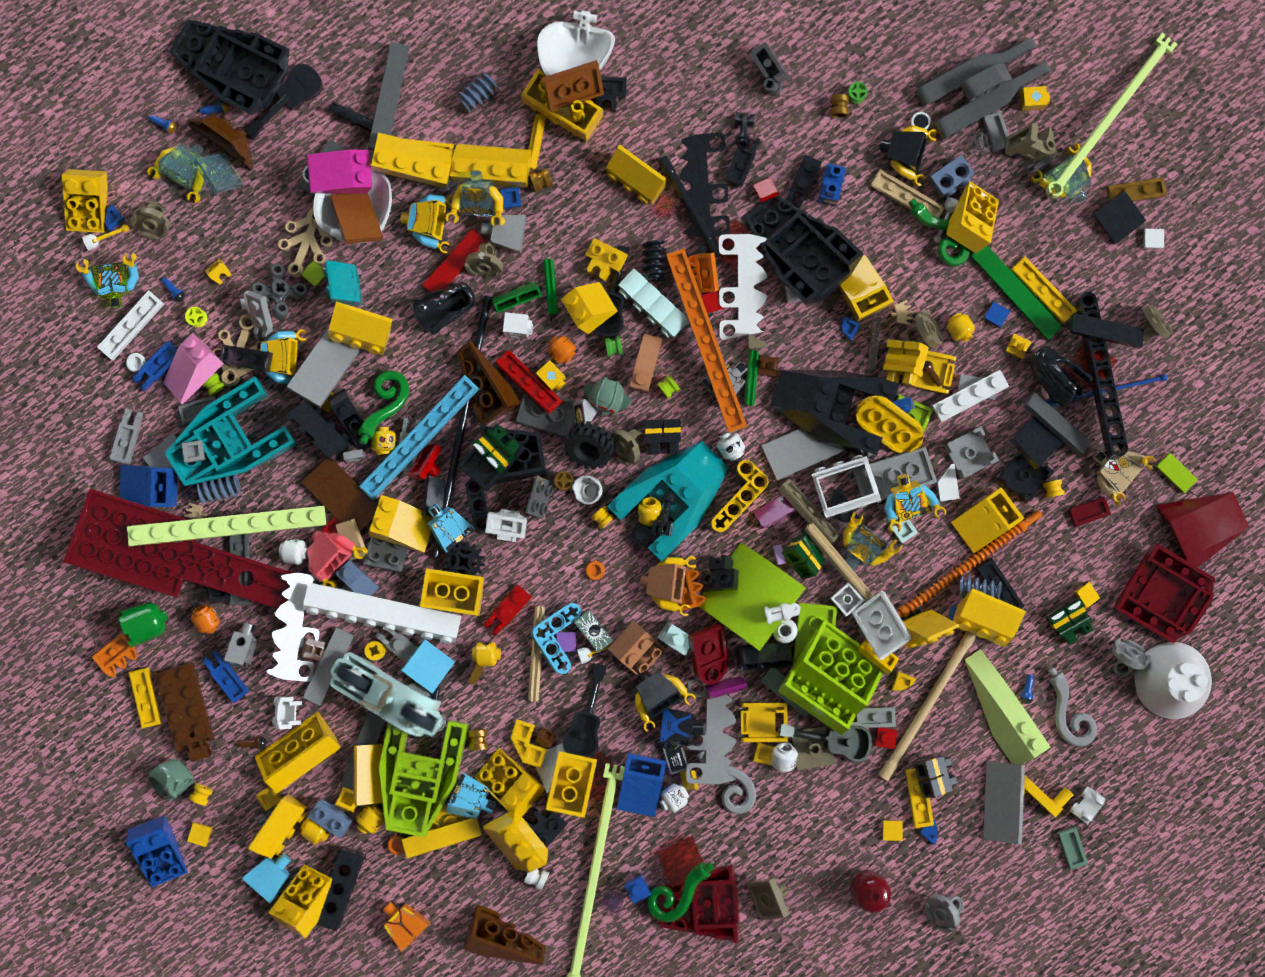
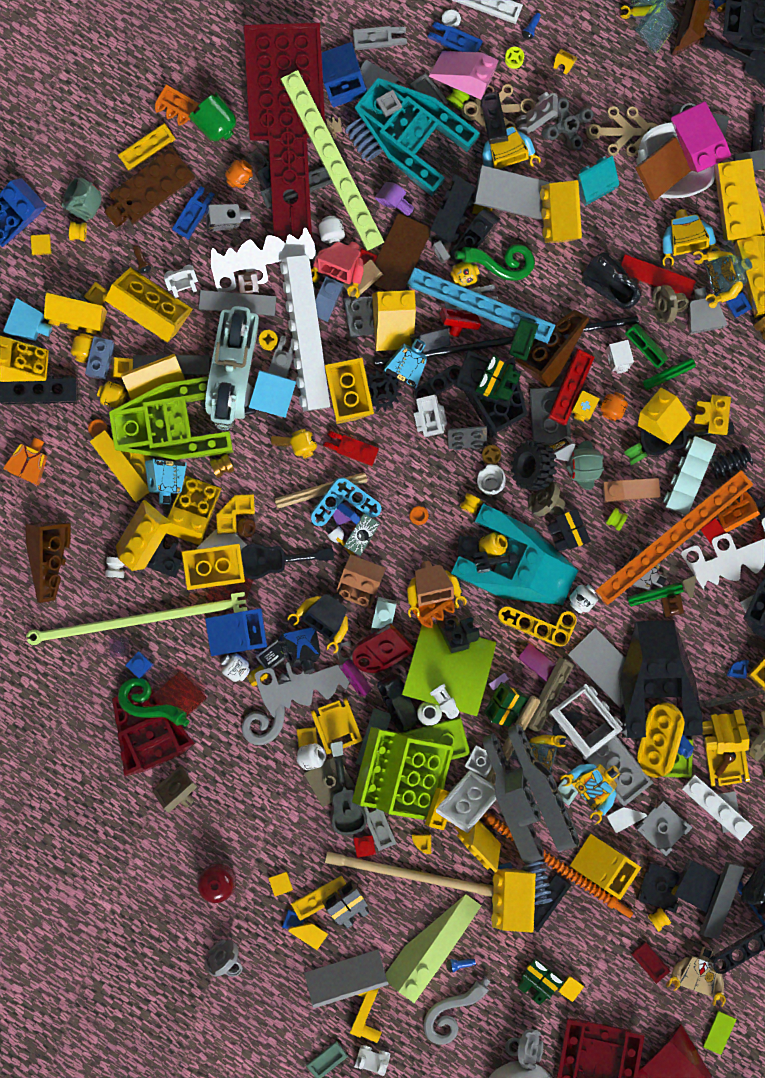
camera: 70 degrees right, 0 degrees up
lime tile [301,260,325,288] -> none
none -> yellow tile [287,922,328,950]
none -> blue tile [337,503,361,525]
none -> medium lavender beam [375,182,414,216]
none -> dark grey beam [483,724,580,864]
none -> dark green tile [508,318,539,361]

